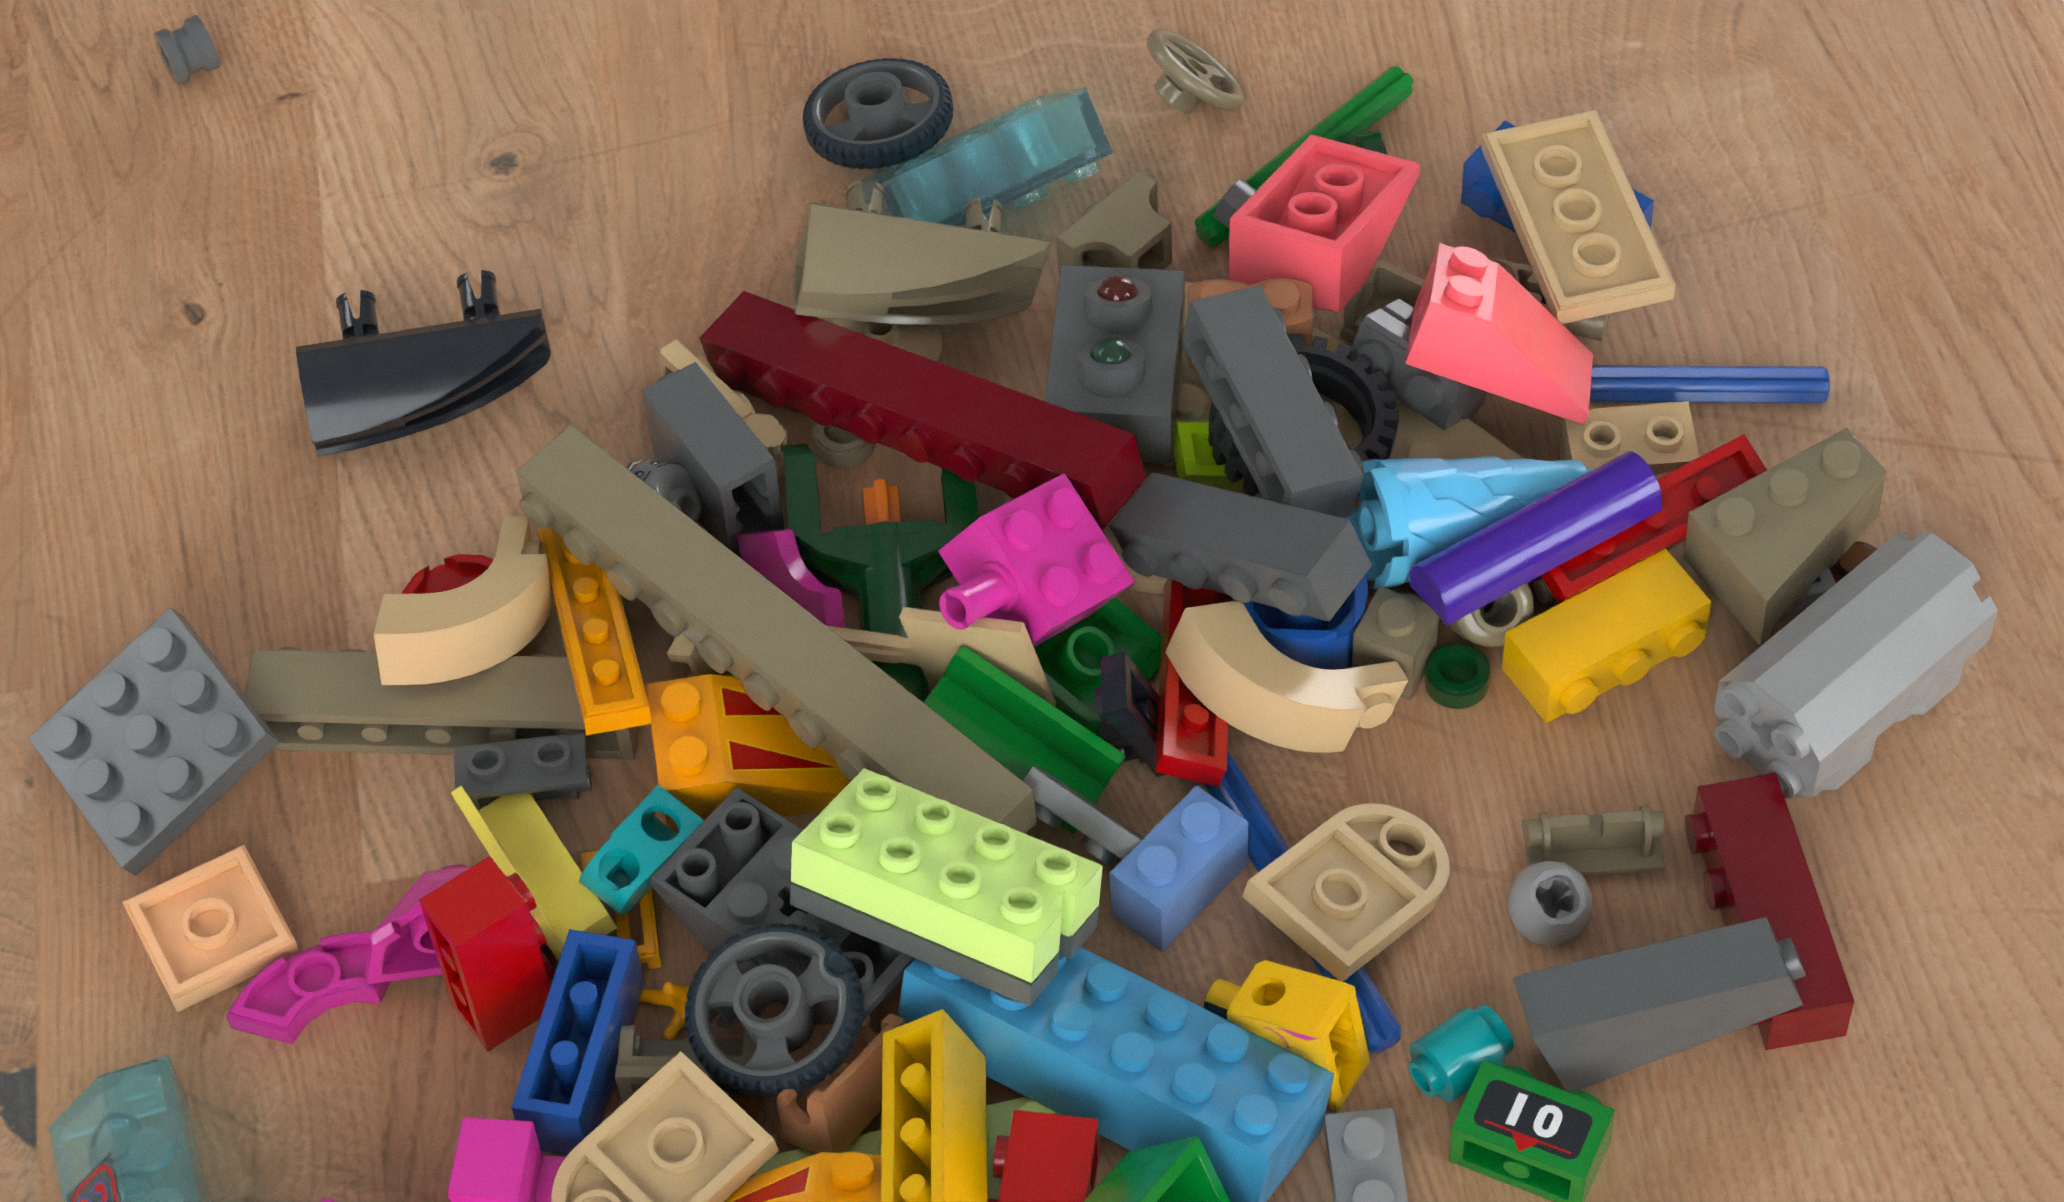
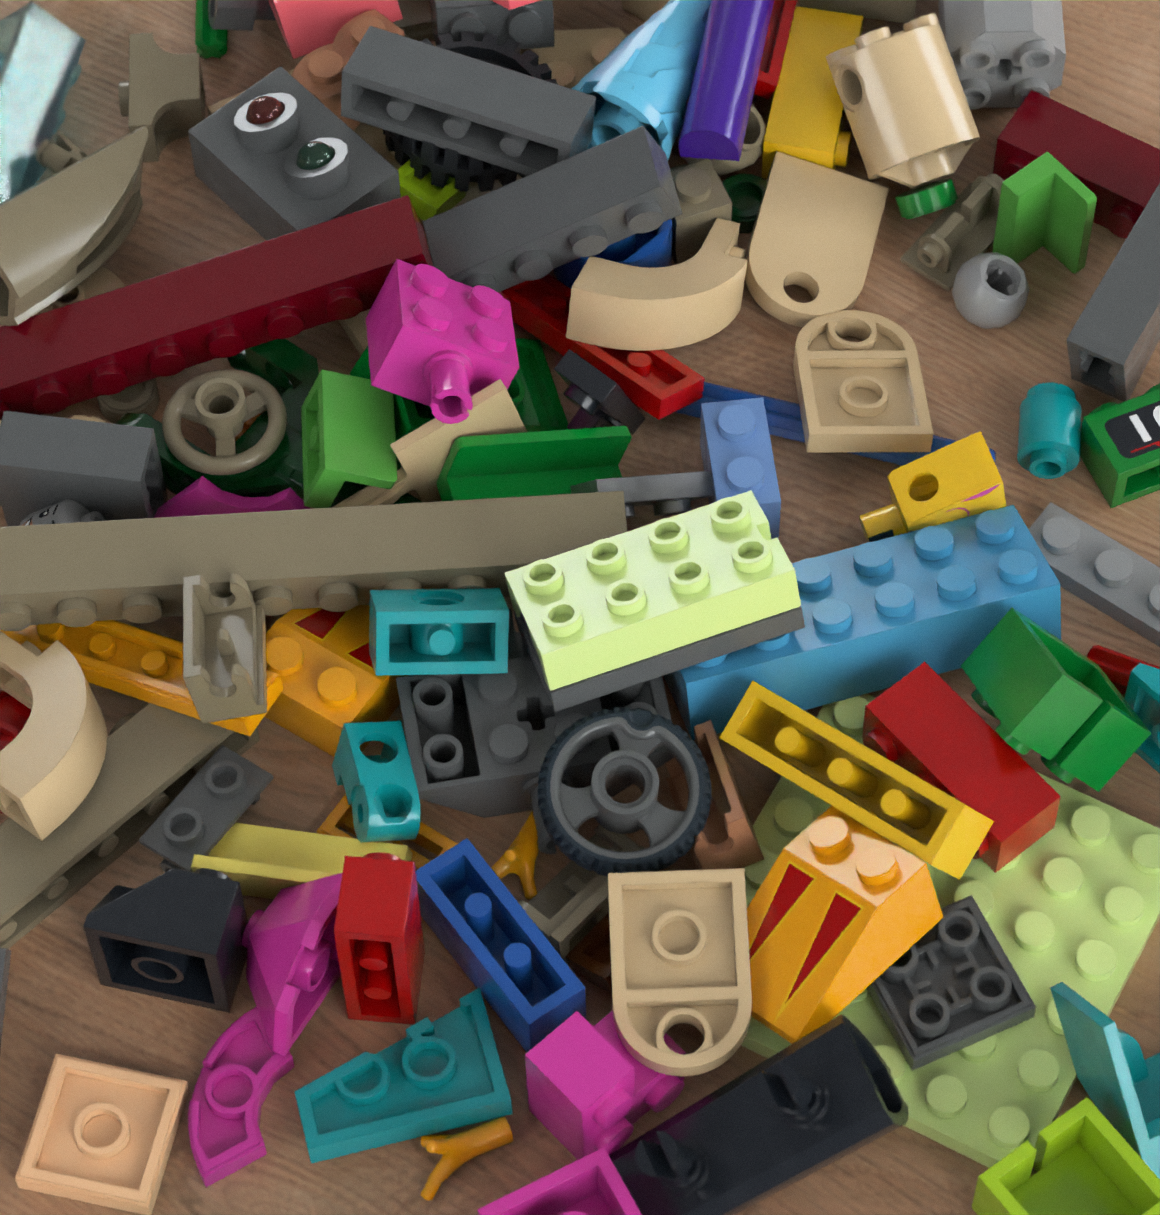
camera: 50 degrees left, 5 degrees up
none -> black slope [83,868,248,1013]
none -> dark tan piece [162,369,287,475]
none -> dark tan hinge [183,574,267,724]
none -> teal wing [295,987,513,1164]
none -> bright green panel [301,369,397,508]
none -> teal brick [369,588,509,676]
none -> light orange bar [420,1116,513,1201]
none -> tan tile [745,151,889,327]
none -> tan cylinder [825,13,980,190]
none -> green tile [895,178,958,219]
none -> bright green panel [992,151,1097,274]

